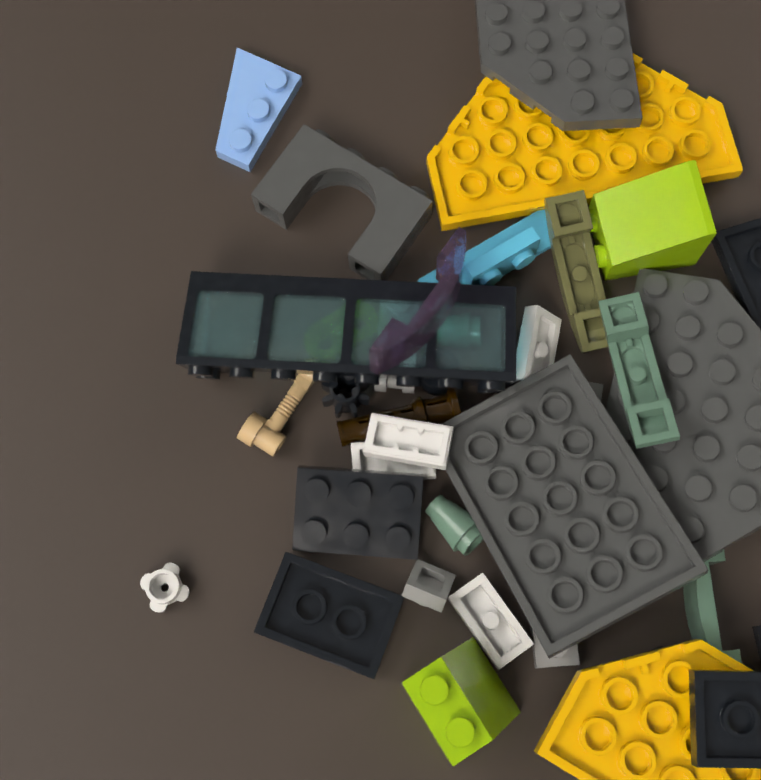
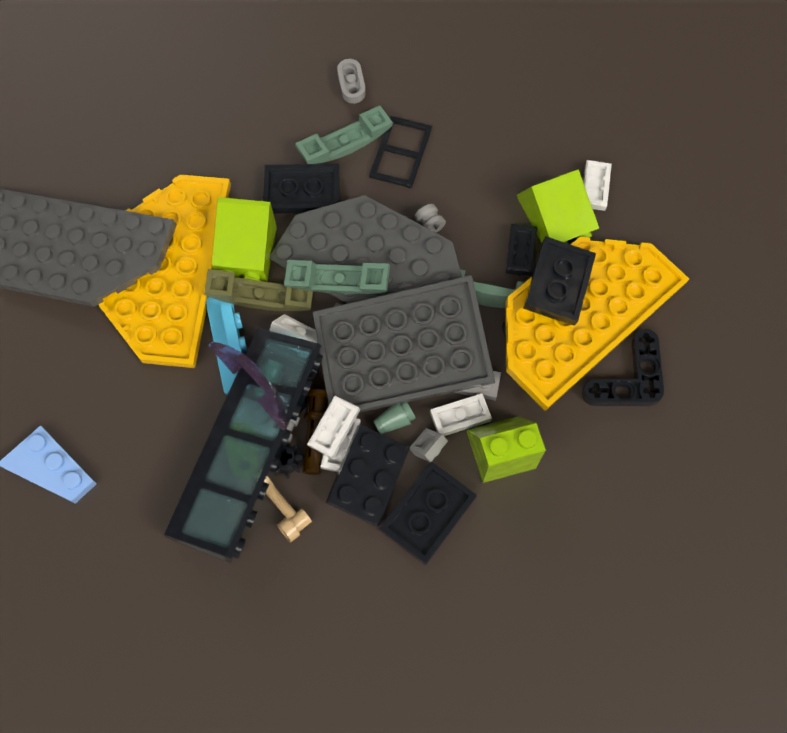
camera: 75 degrees left, 5 degrees down
white plate [140,563,190,613] -> none
dark grey arch [251,124,433,281] -> none

